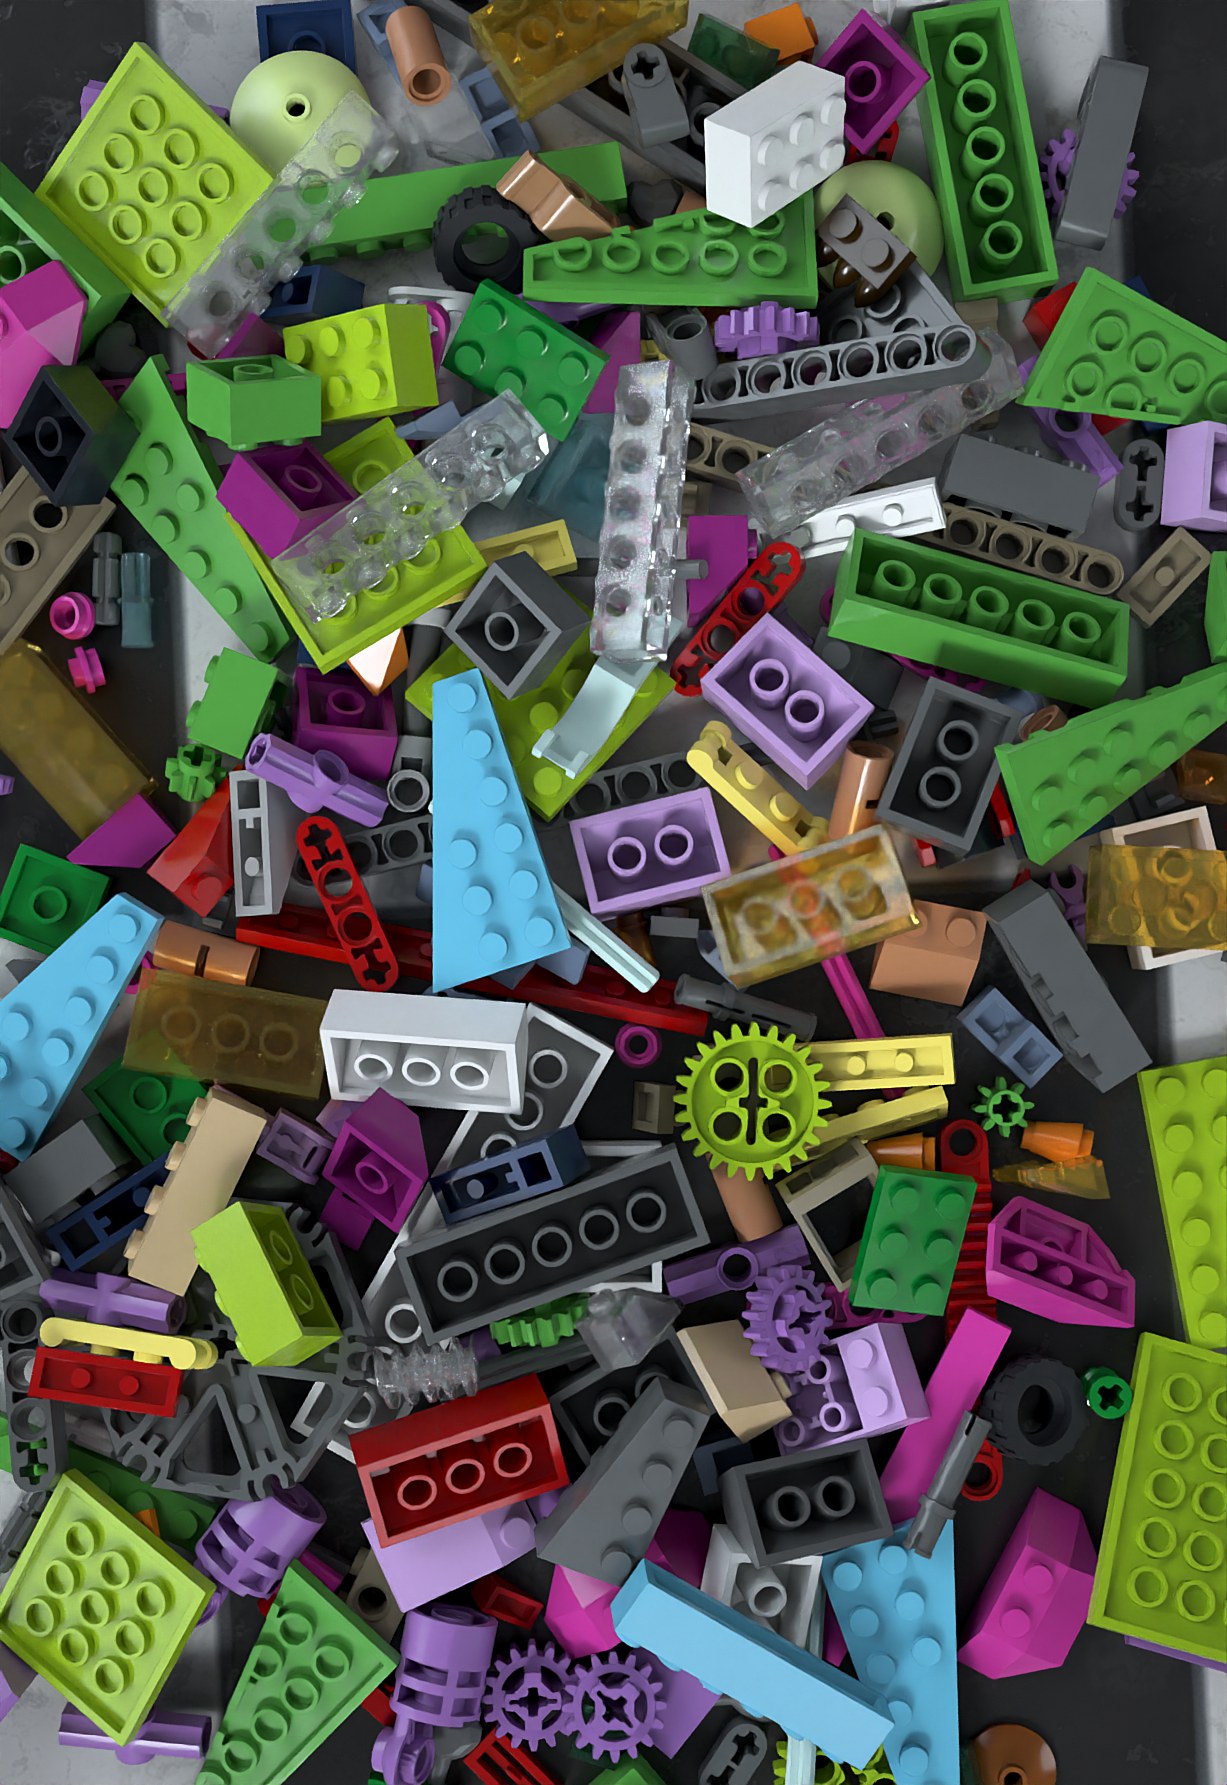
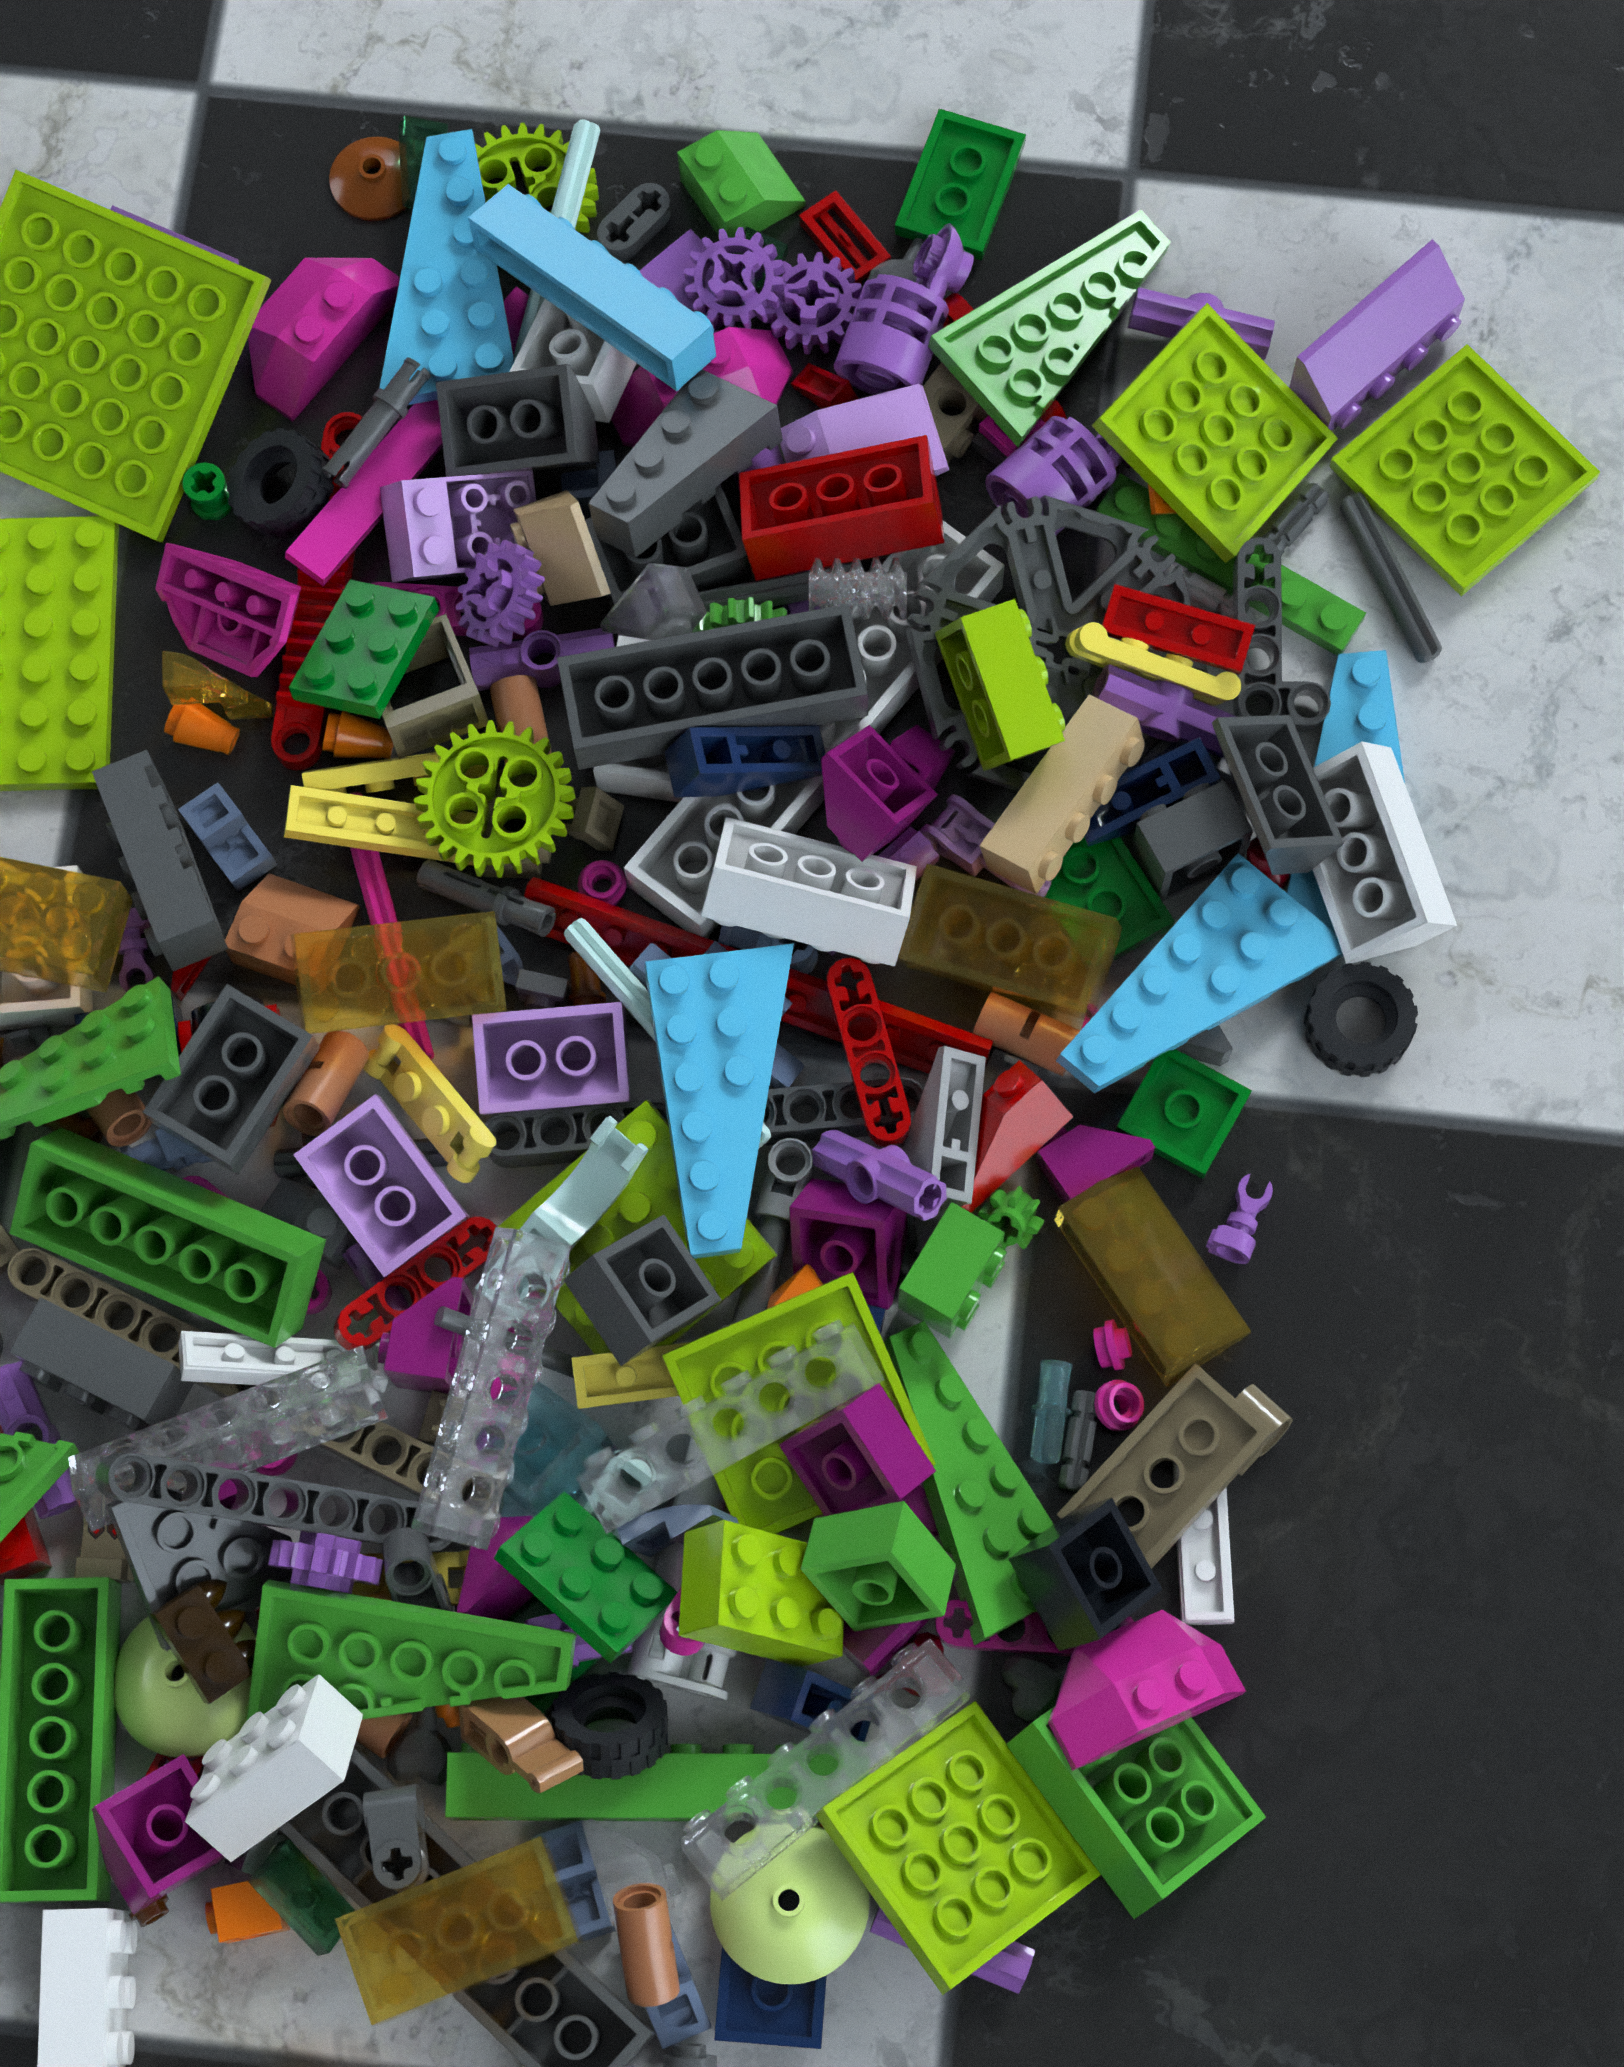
camera: 170 degrees left, 15 degrees down
bright green gear [971,1076,1034,1137] -> none

